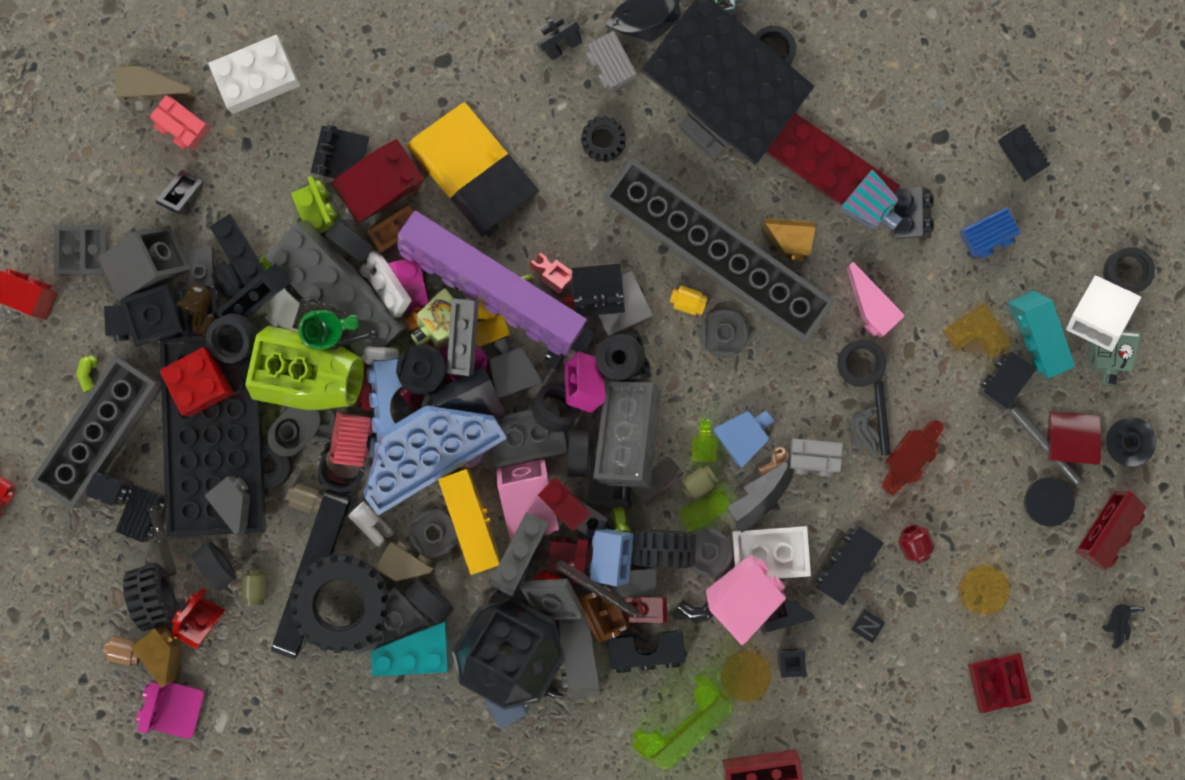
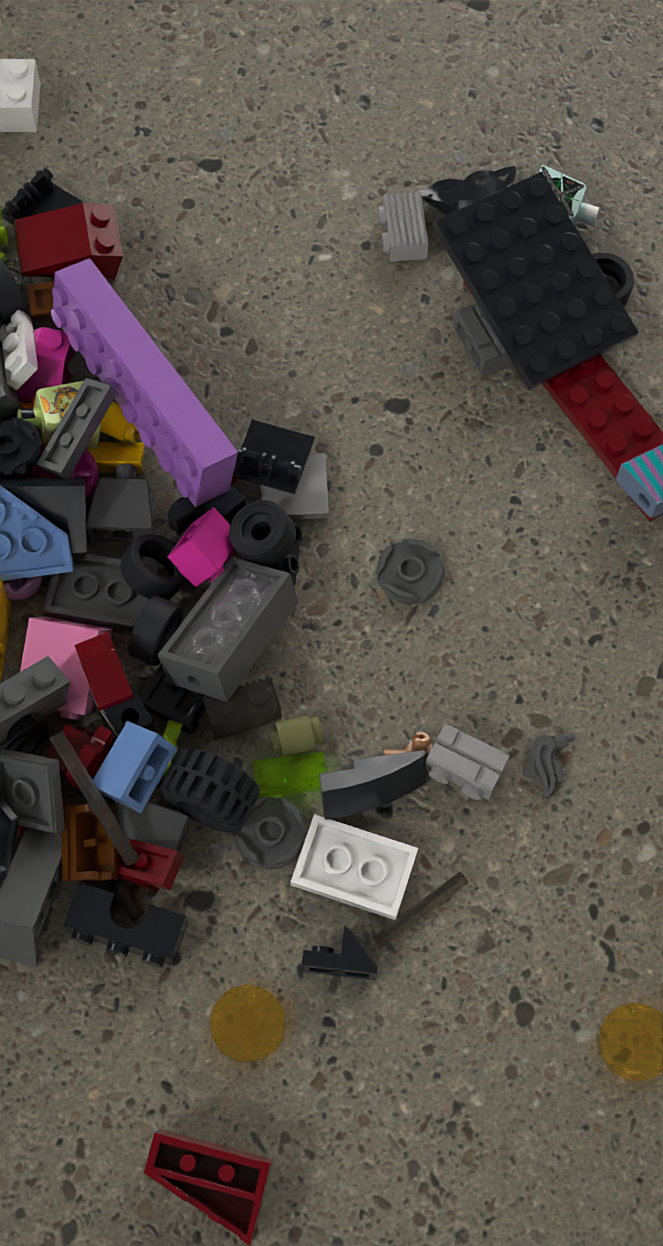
camera: 20 degrees right, 20 degrees down
door [407,101,539,238] -> none
coral plate [529,253,572,294] -> none
black hips [536,16,583,61] -> none
black tyre [581,115,626,163] -> none
dark grey brick [602,157,835,344] -> none
clear neon green windscreen [630,670,732,770] -> none
yellow brick [670,285,708,315] -> none
black arm [676,600,713,623] -> none
clear neon green plate [691,419,717,462] -> none
bright pink slope [706,554,786,645] -> none
medium blue torso [712,410,774,468] -> none
pearl gold slope [760,218,816,262] -> none
black brick [777,648,806,678] -> none
black brick [815,526,884,606] -> none
black tyre [837,339,886,387] -> none
bright pink slope [846,262,905,338] -> none
black tile [850,609,886,644] -> none
black bar [874,381,891,456] -> none
clear red hinge [880,420,944,496] -> none
dark red head [898,524,935,563] -> none
dark red slope [968,653,1032,713] -> none

